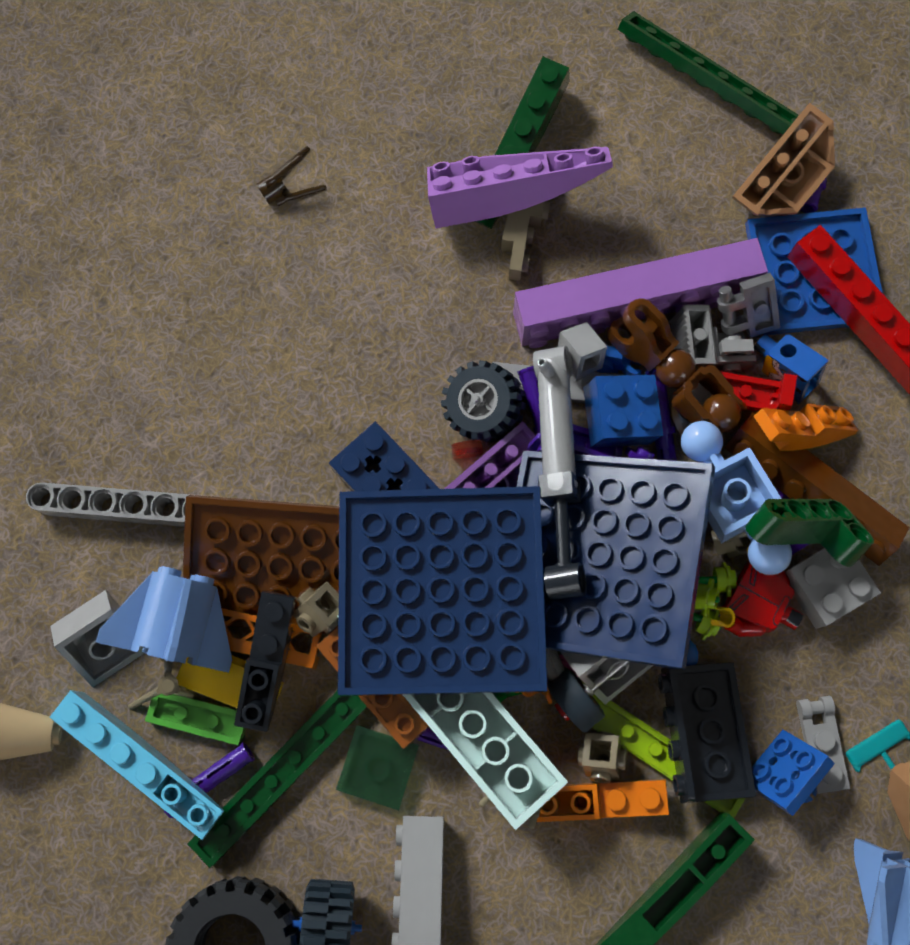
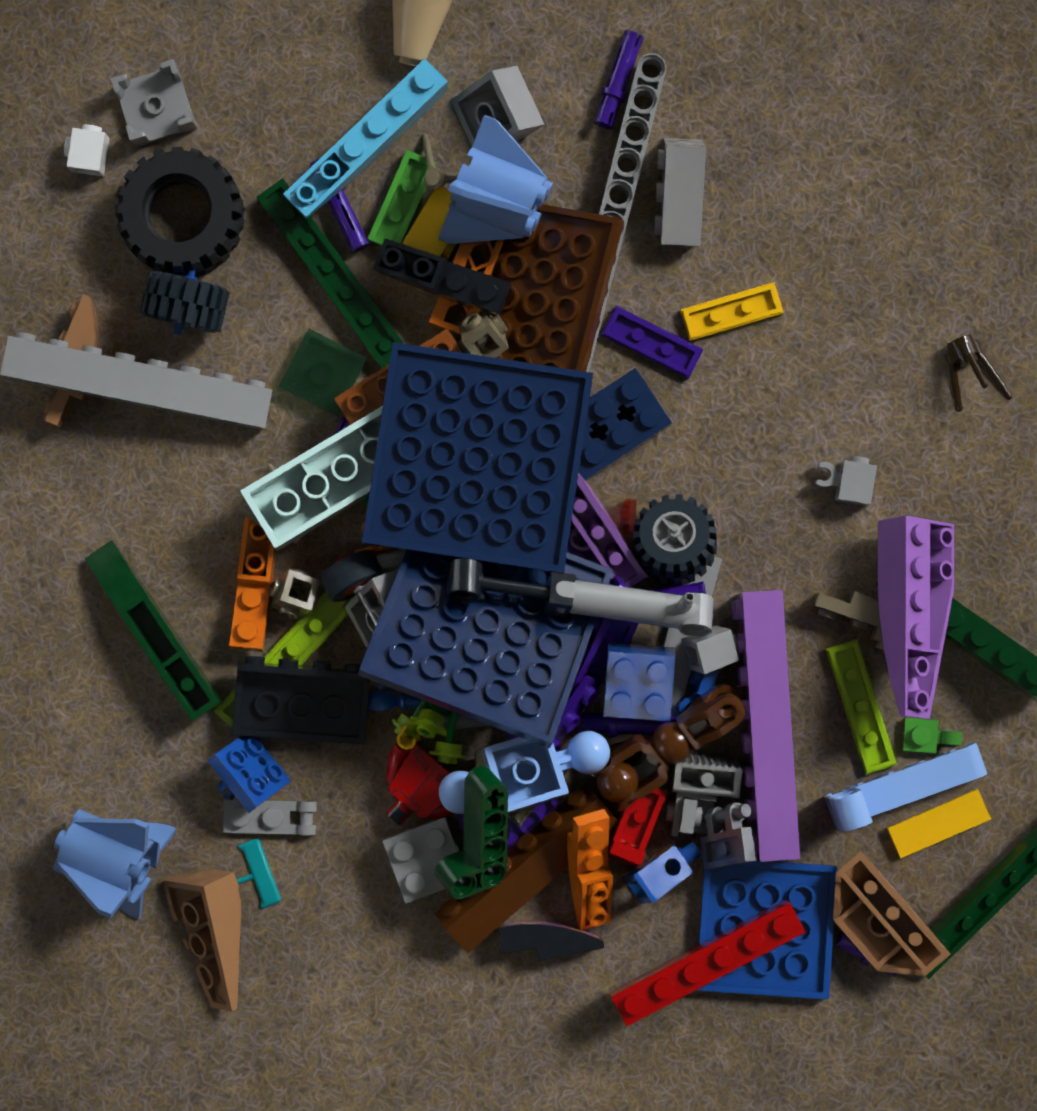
camera: 90 degrees right, 10 degrees up
none -> black slope [499,921,605,961]
none -> dark purple pin [593,30,644,130]
none -> dark purple tile [601,306,704,379]
none -> light grey wedge [654,138,706,246]
none -> yellow tile [680,282,784,342]
none -> light grey brick [815,456,877,507]
none -> light blue beam [824,742,987,832]
none -> lime tile [825,639,897,775]
none -> yellow tile [886,789,991,859]
none -> bright green plate [902,718,962,753]

